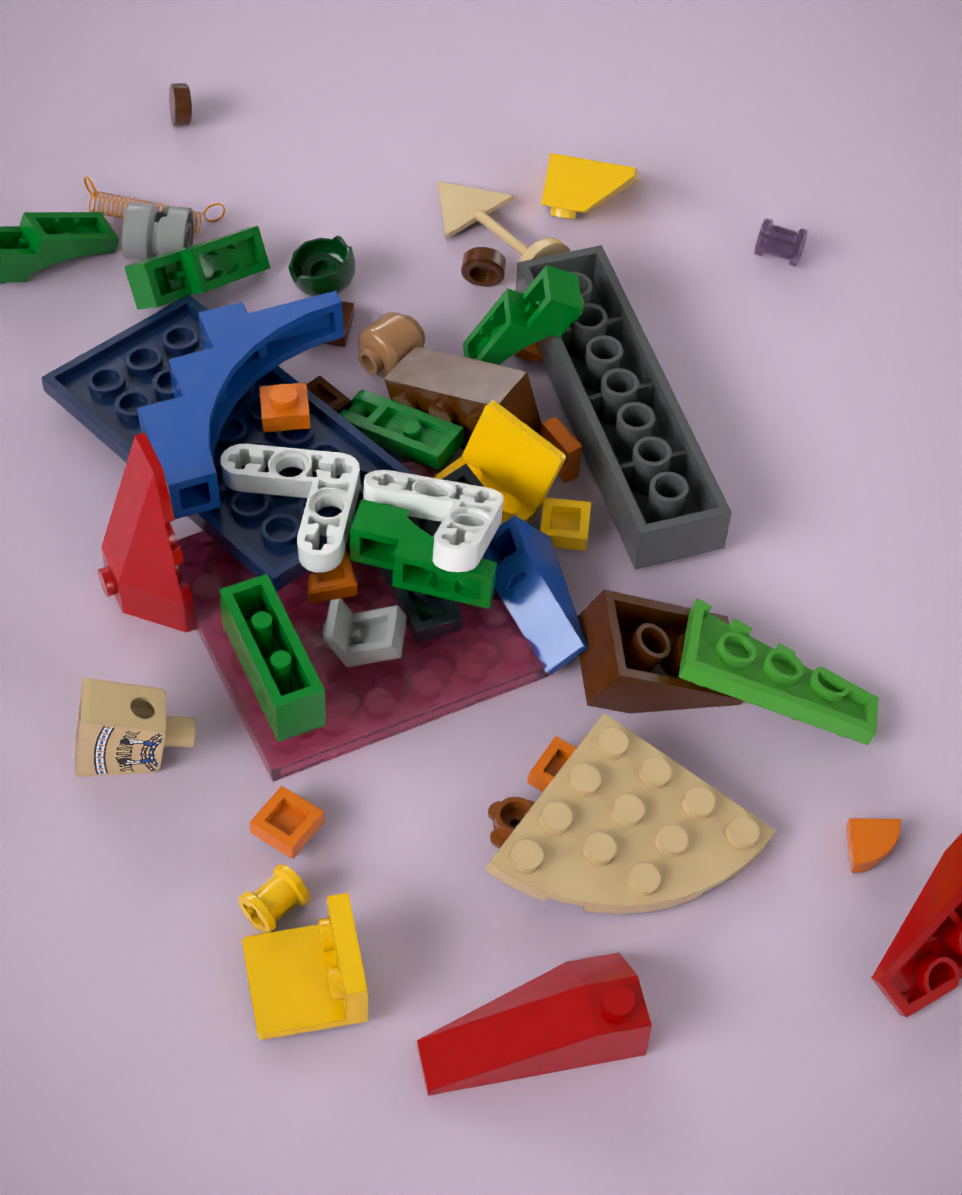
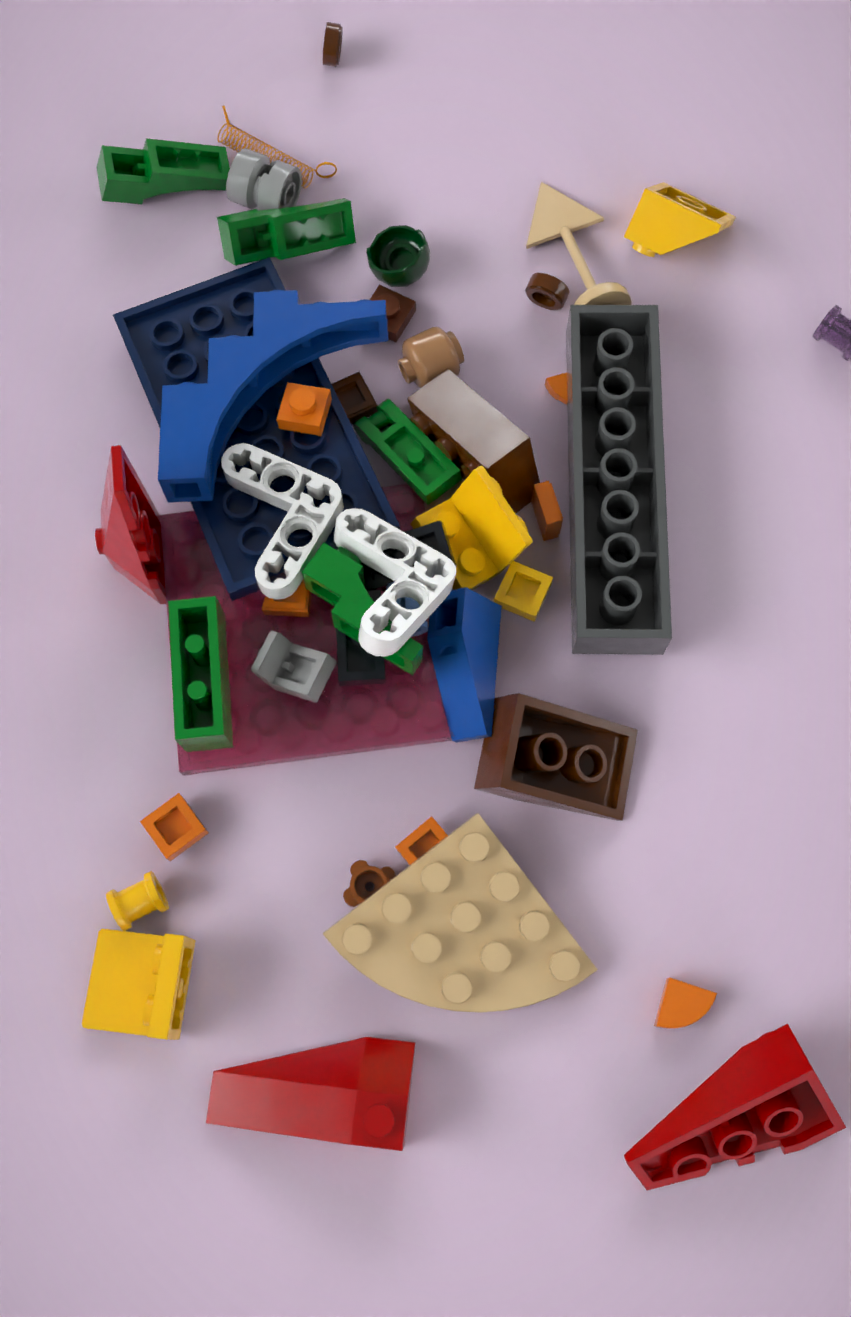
camera: 25 degrees right, 20 degrees up
tan torso [75,678,196,777] -> none
green slope [463,265,584,365] -> none
bright green wing [678,598,879,745] -> none

